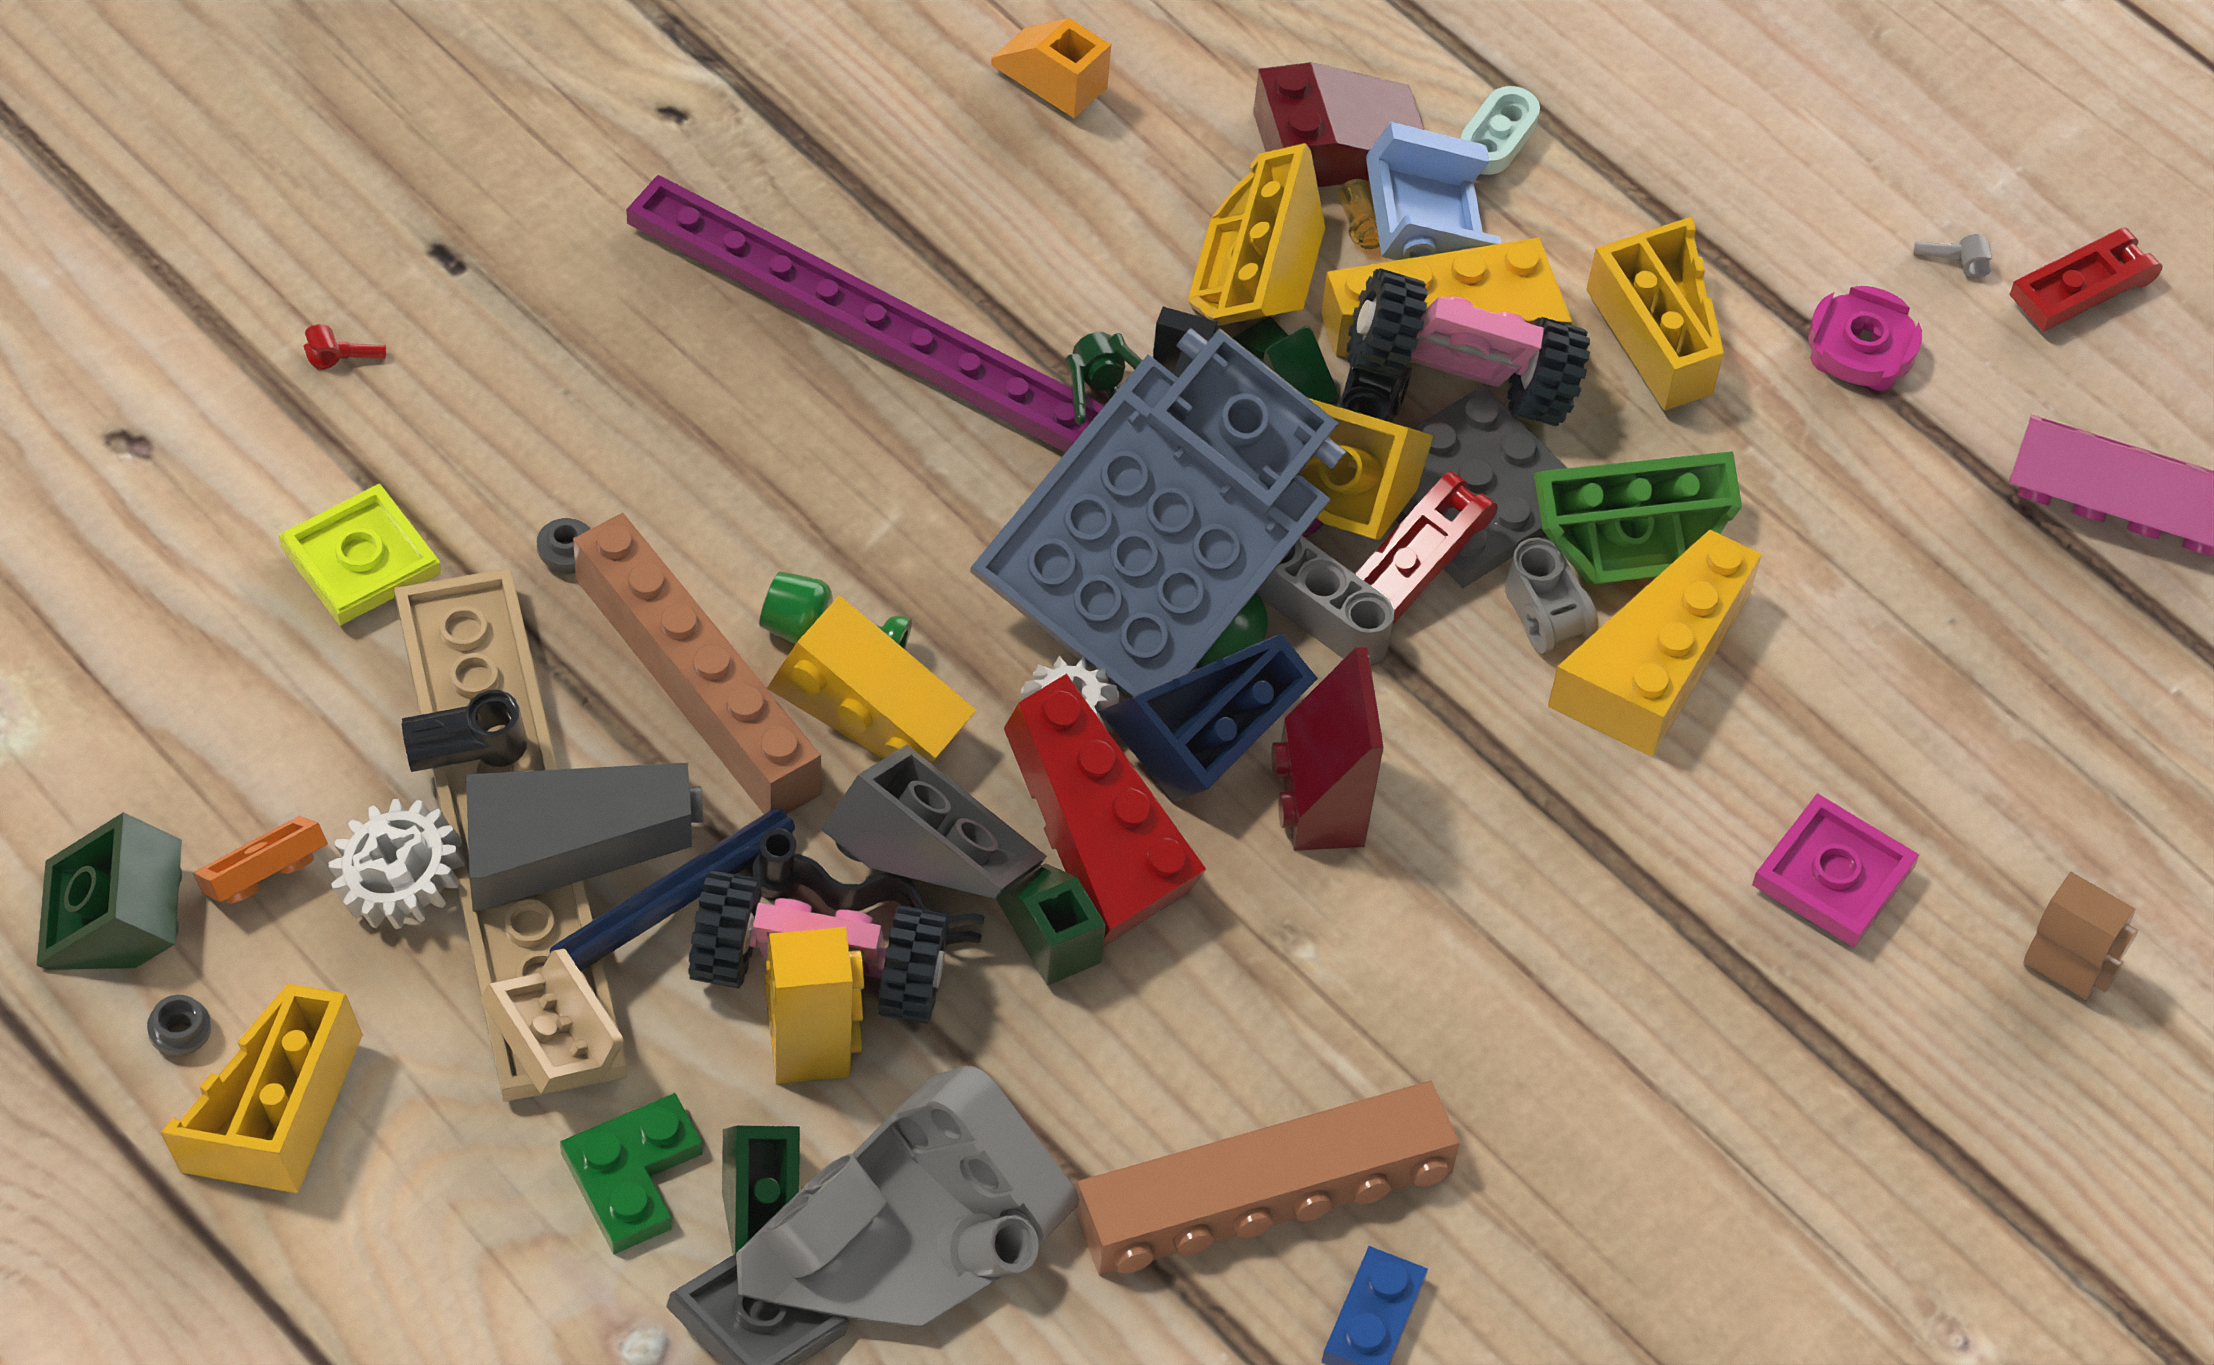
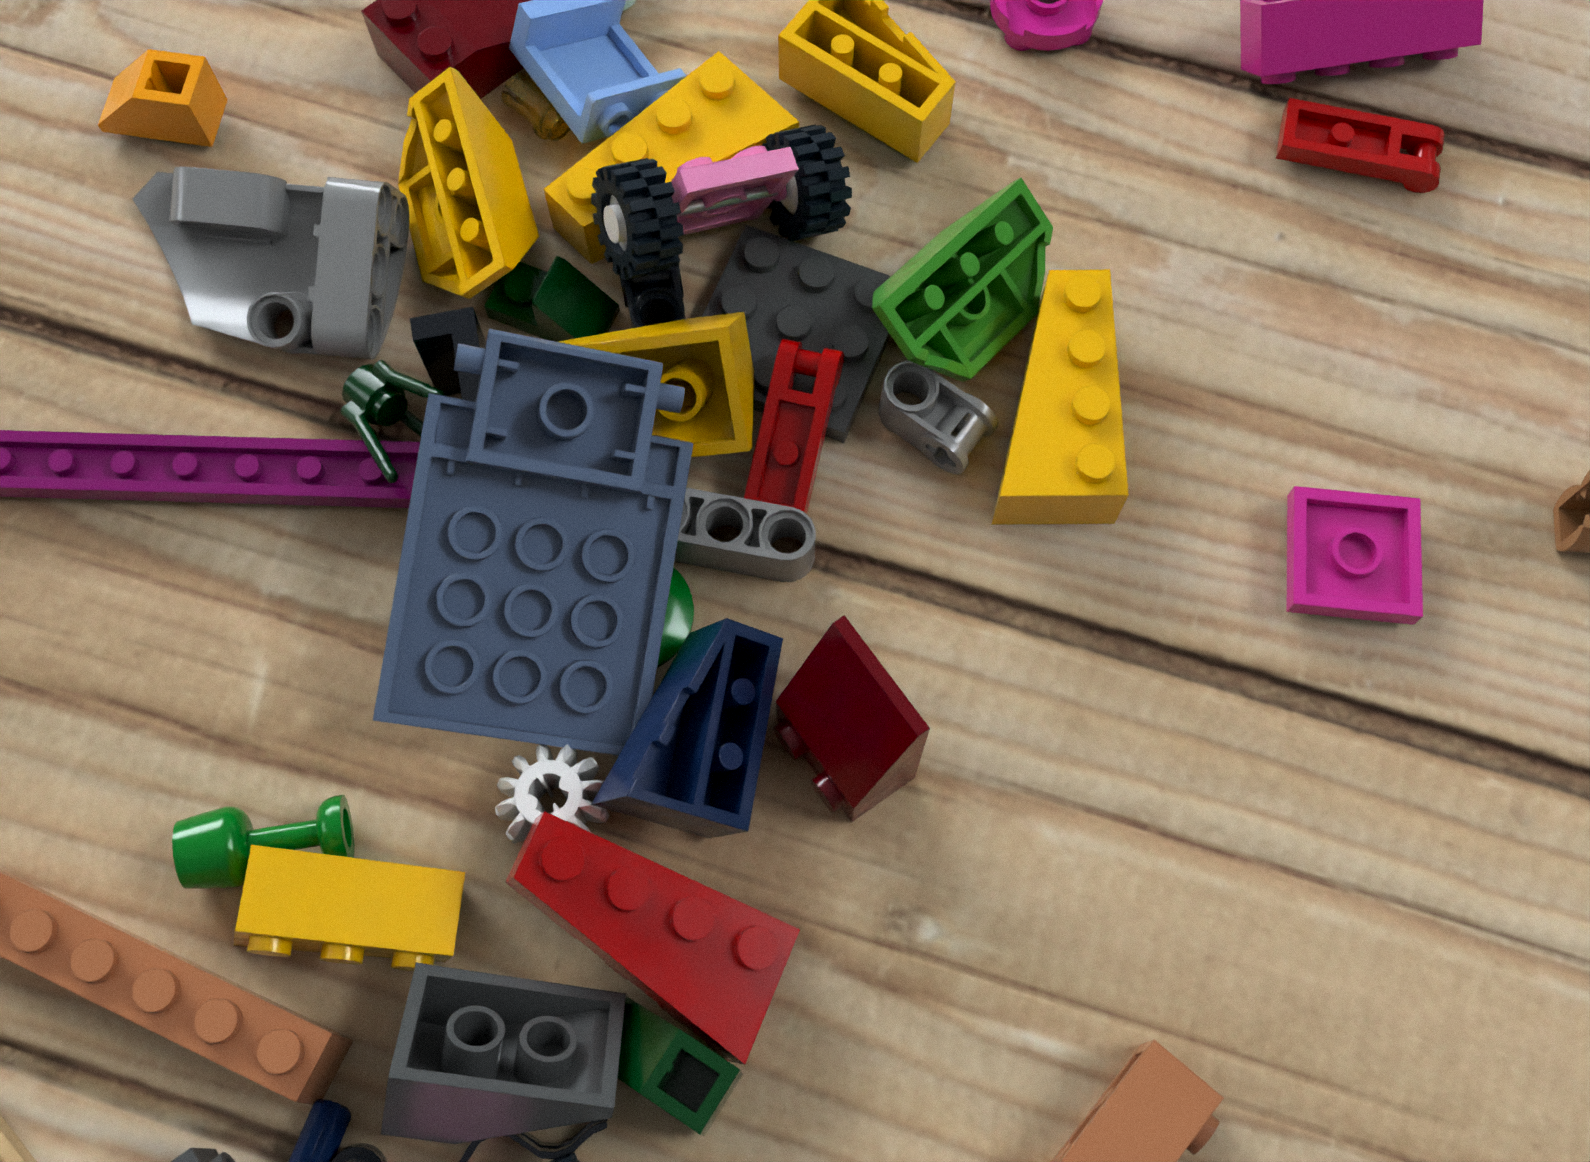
camera: 25 degrees left, 15 degrees up
none -> light grey panel [133,167,410,360]
none -> red plate [1276,98,1445,193]

